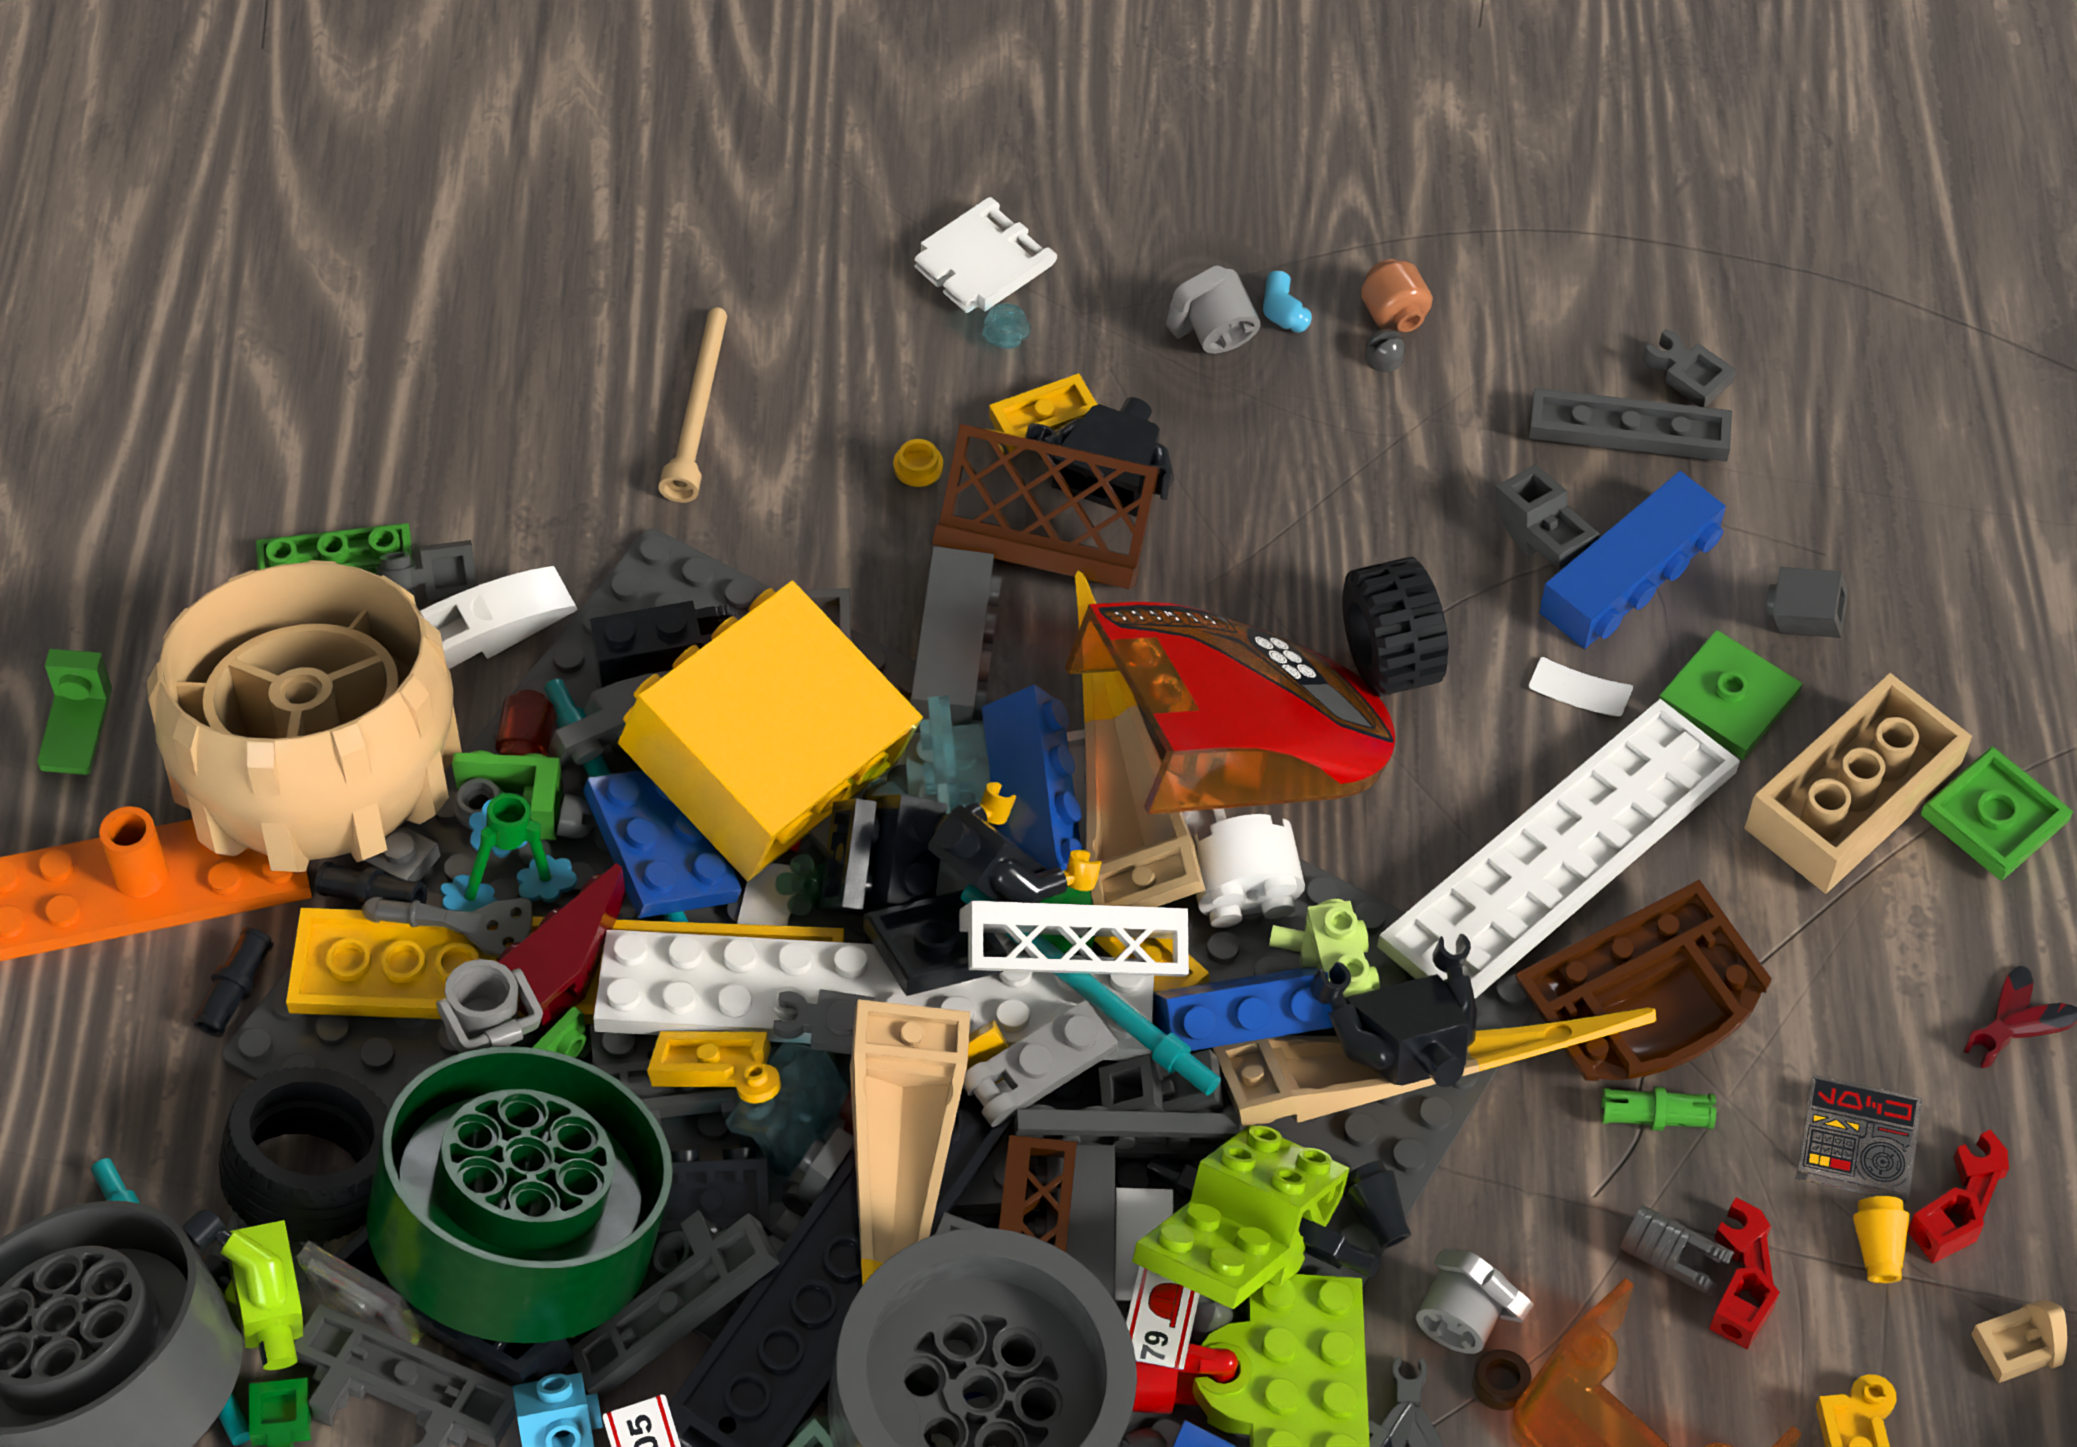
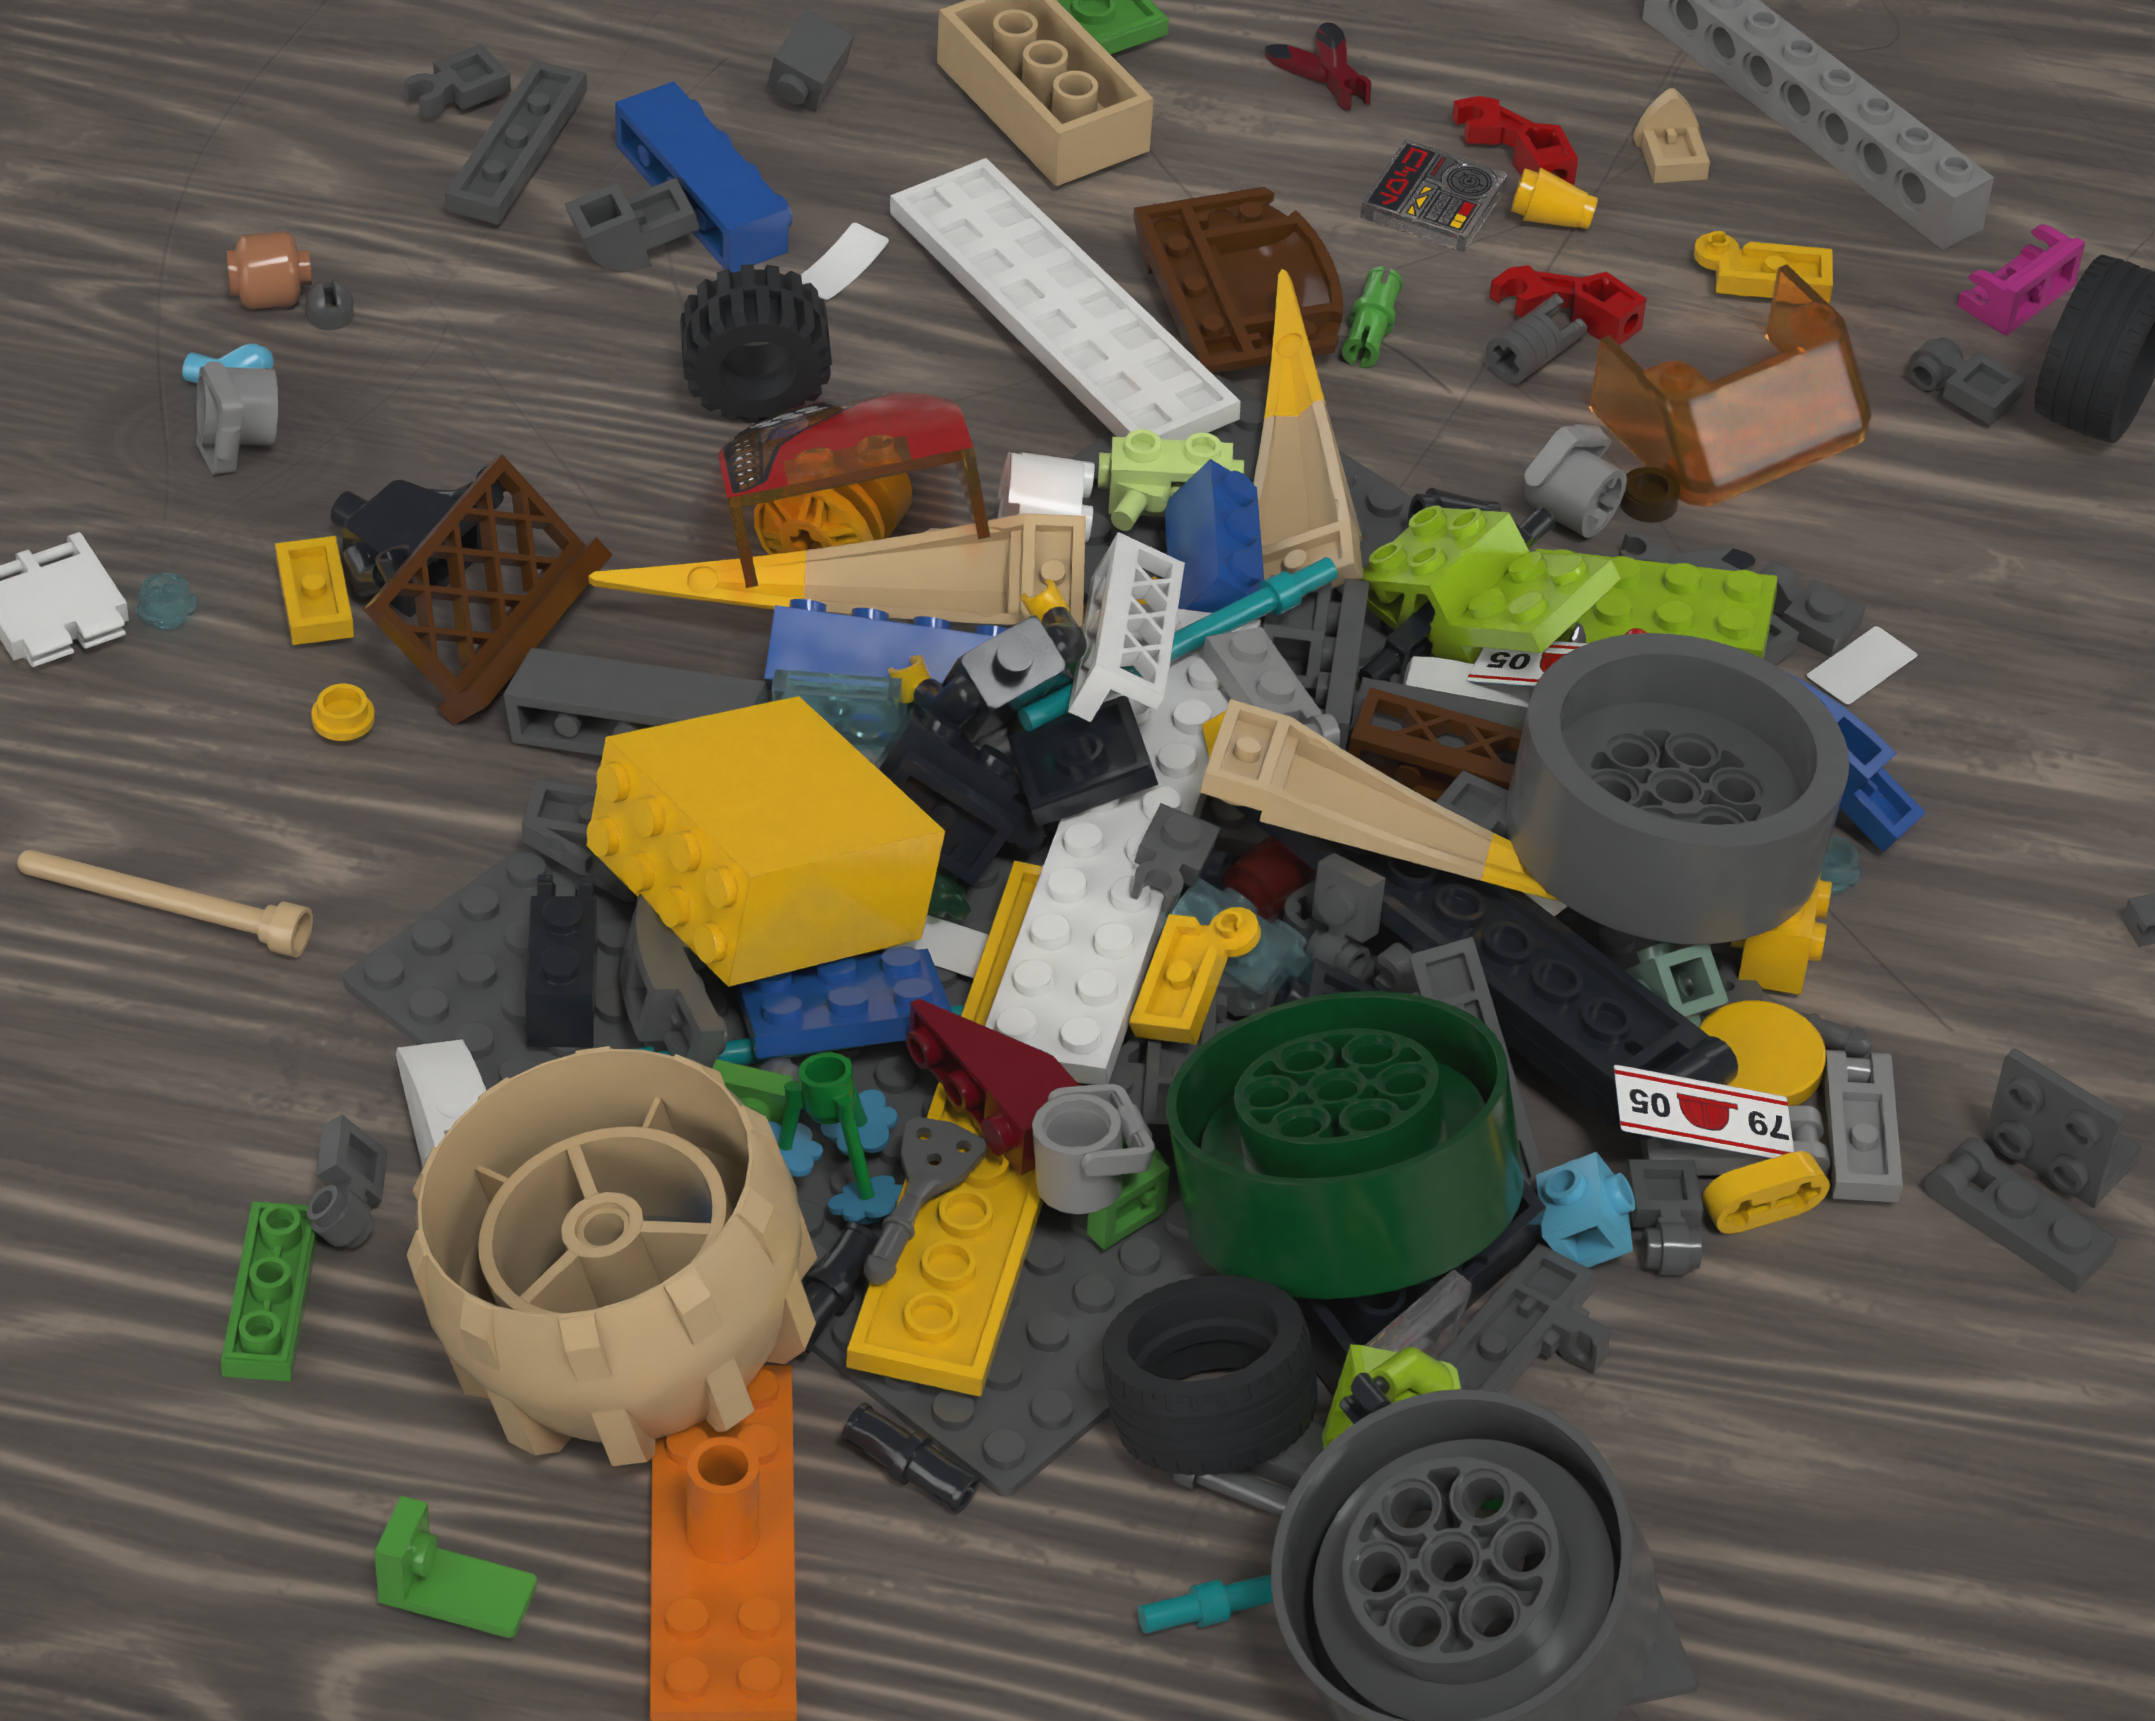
camera: 80 degrees left, 10 degrees down
black torso [1310,934,1477,1087] -> none
bright green plate [1658,630,1803,760] -> none

